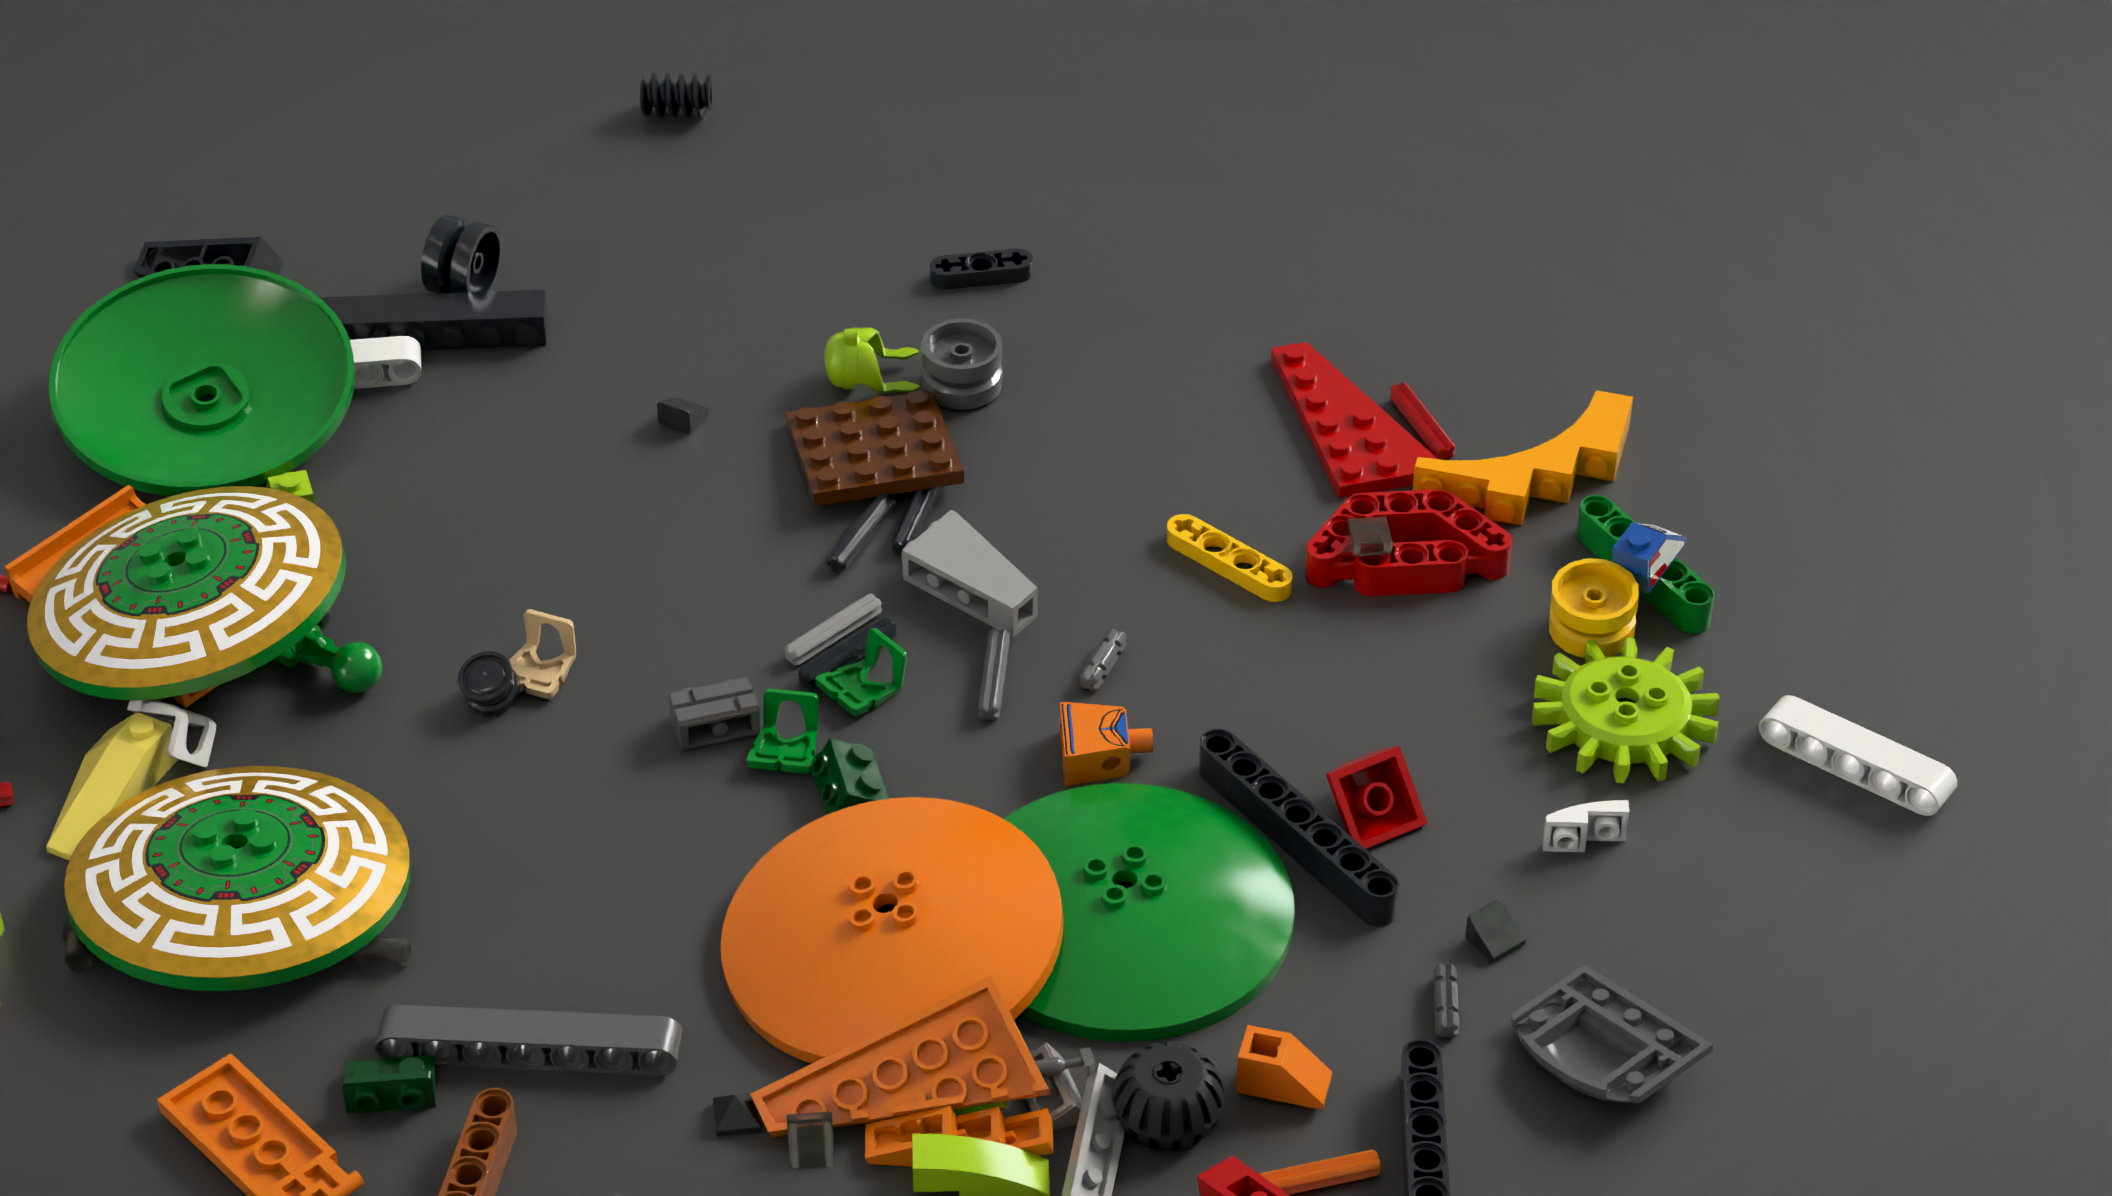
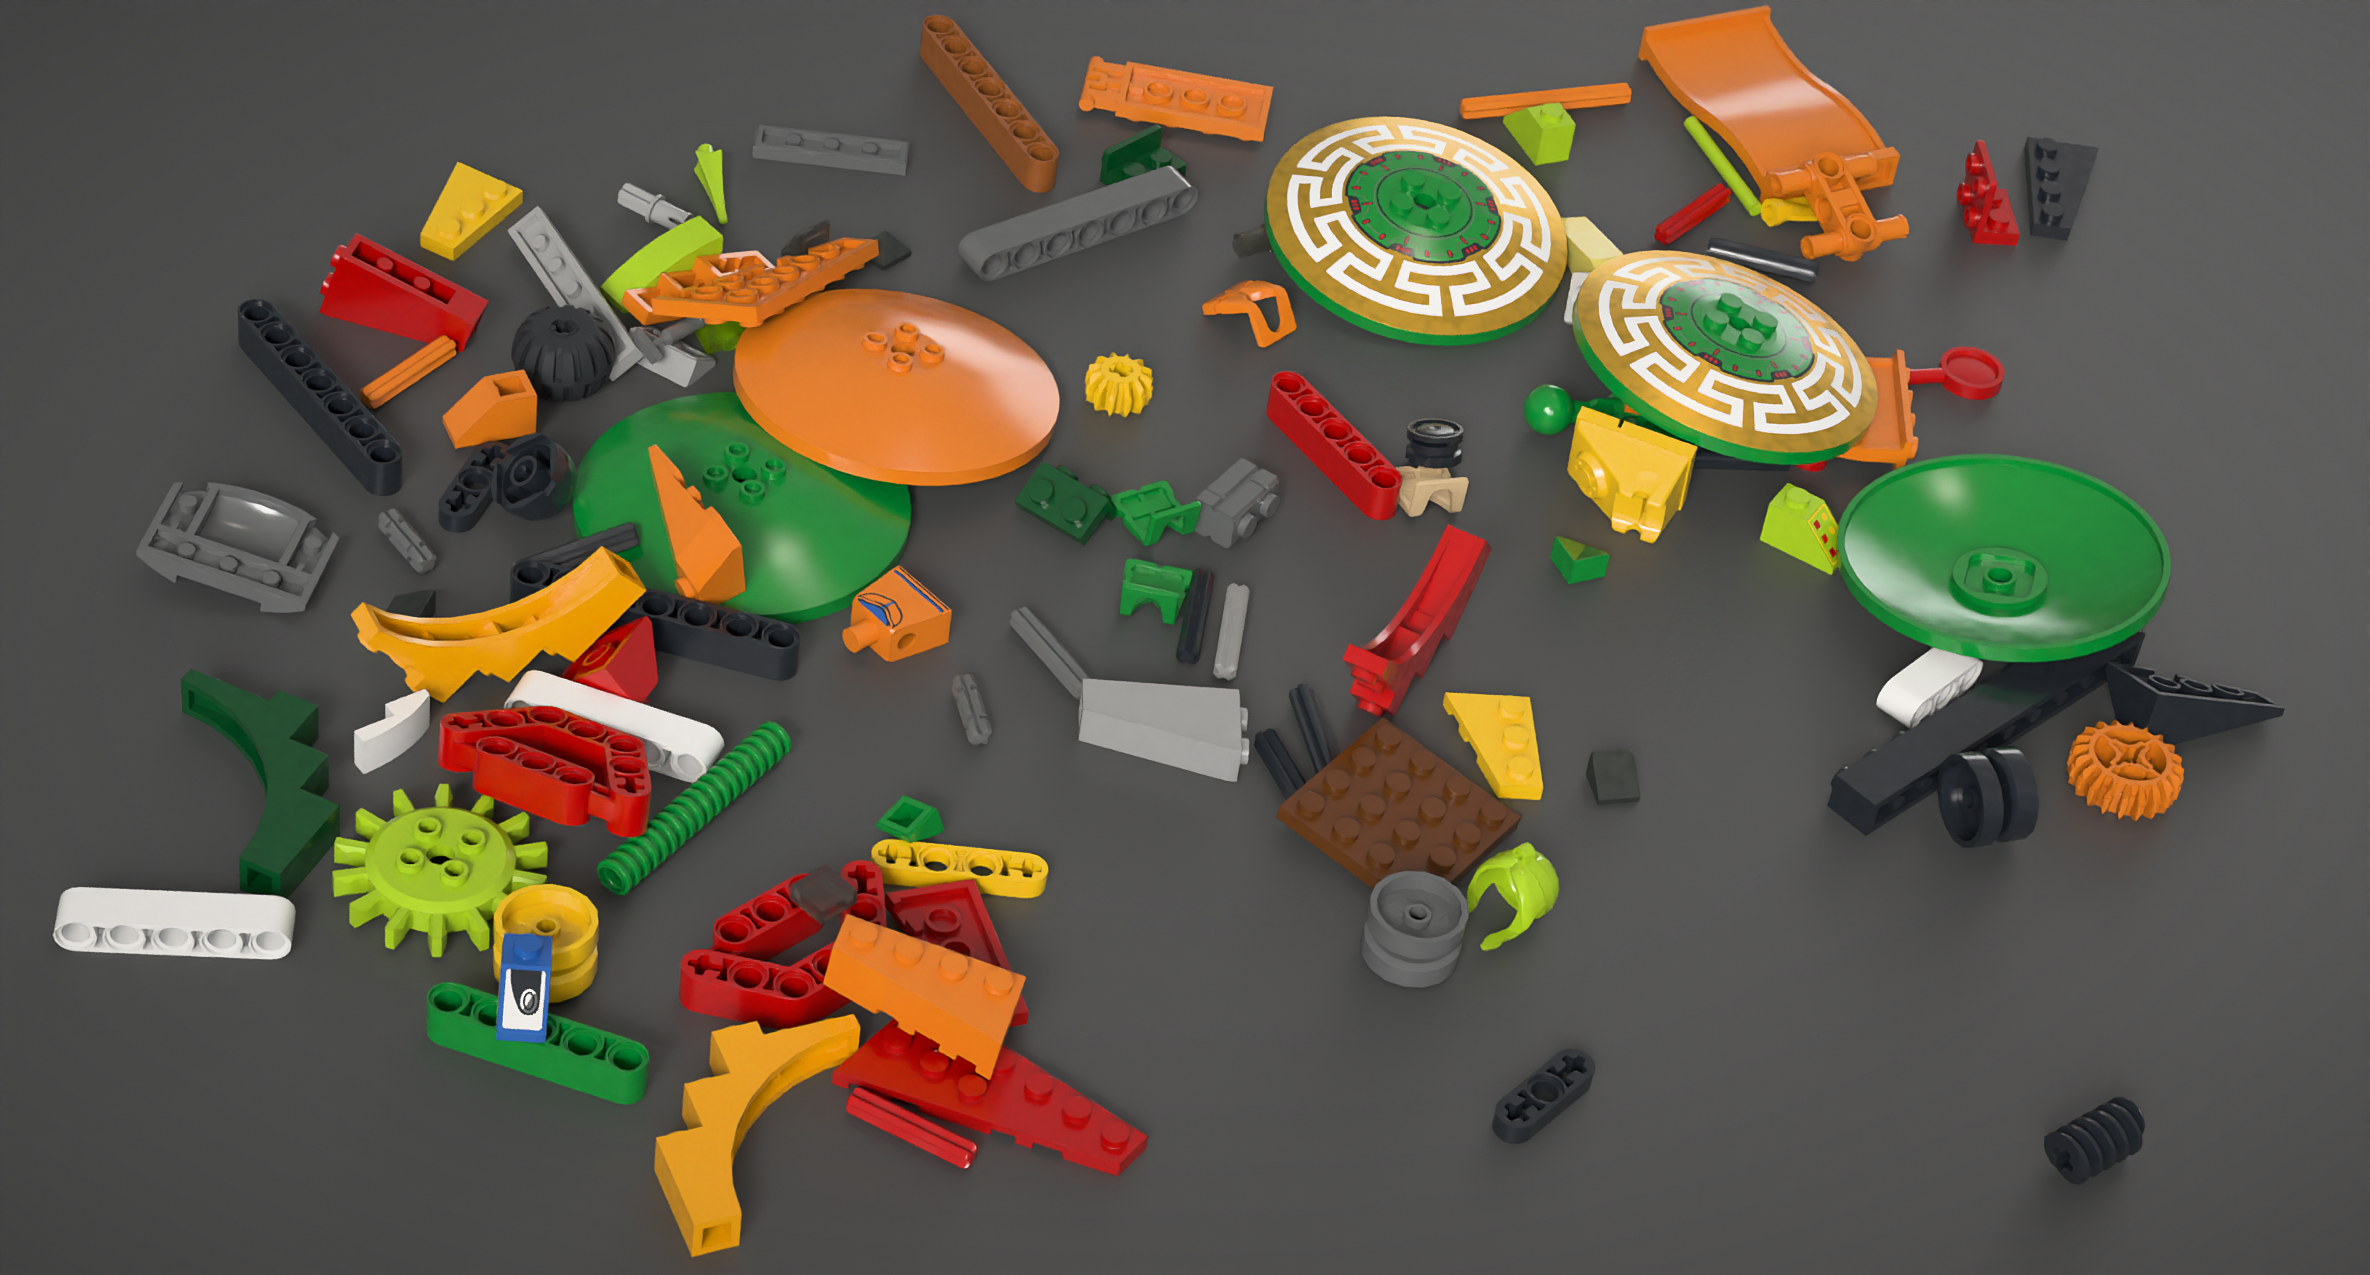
camera: 135 degrees right, 0 degrees up
none -> dark green arch [181,669,340,899]
none -> light orange arch [351,546,647,703]
none -> red piece [437,706,652,837]
none -> black beam [438,441,510,533]
none -> black cylinder [490,432,577,521]
none -> white beam [504,670,724,783]
none -> black axle [513,522,639,569]
none -> green piece [597,721,792,895]
none -> orange wedge [648,444,746,605]
none -> orange wedge [823,914,1026,1080]
none -> green slope [875,795,945,843]
none -> red wing [885,879,1029,1027]
none -> yellow gear [1085,352,1153,418]
none -> orange piece [1202,280,1297,347]
none -> red beam [1266,371,1403,520]
none -> red arch [1342,525,1492,718]
none -> yellow wing [1443,692,1543,800]
none -> green slope [1550,536,1610,584]
none -> yellow piece [1567,406,1697,544]
none -> orange gear [2066,719,2184,821]

